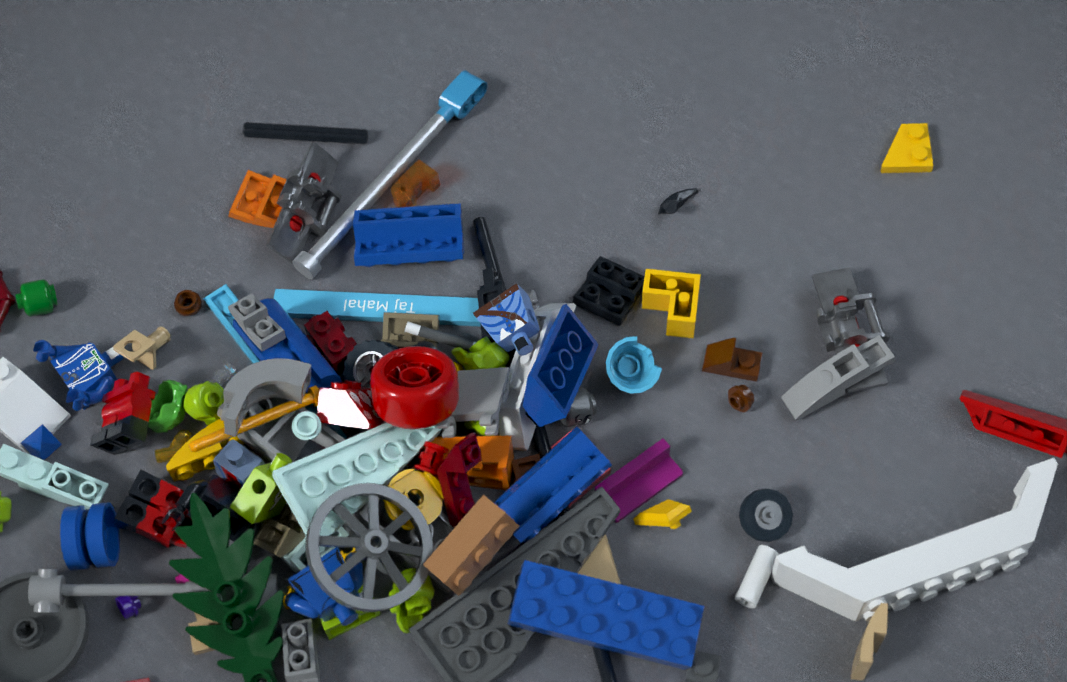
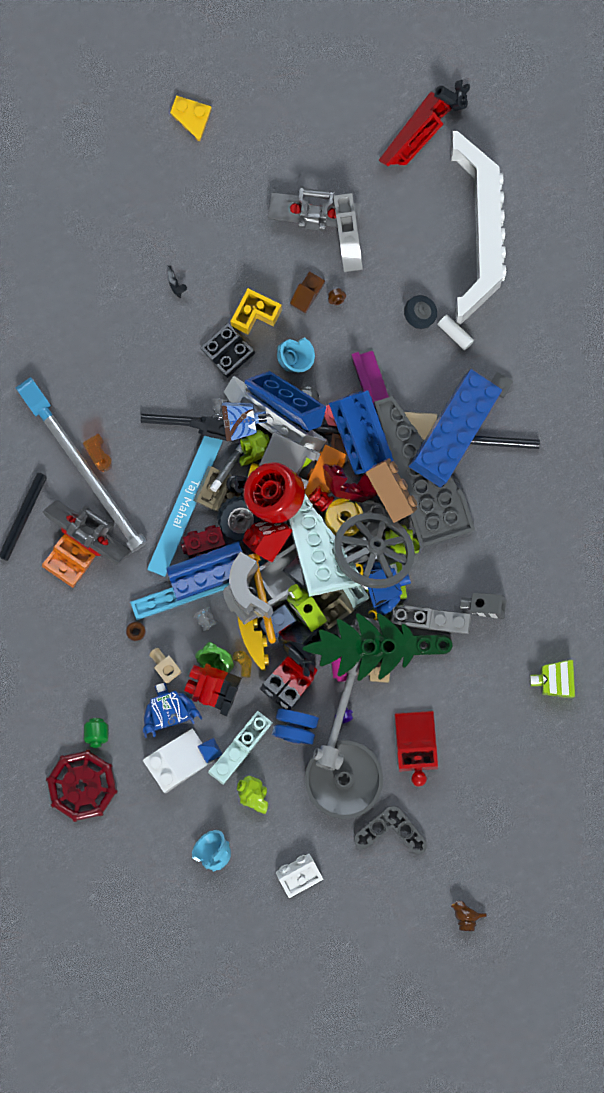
camera: 70 degrees left, 20 degrees up
lime head [183,381,224,425] -> none
light grey slope [228,293,286,352] -> none
light aqua plate [292,411,322,441] -> none
blue brick [353,203,464,267] -> none
yellow piece [633,499,692,529] -> none
tan slope [851,603,888,681] -> none

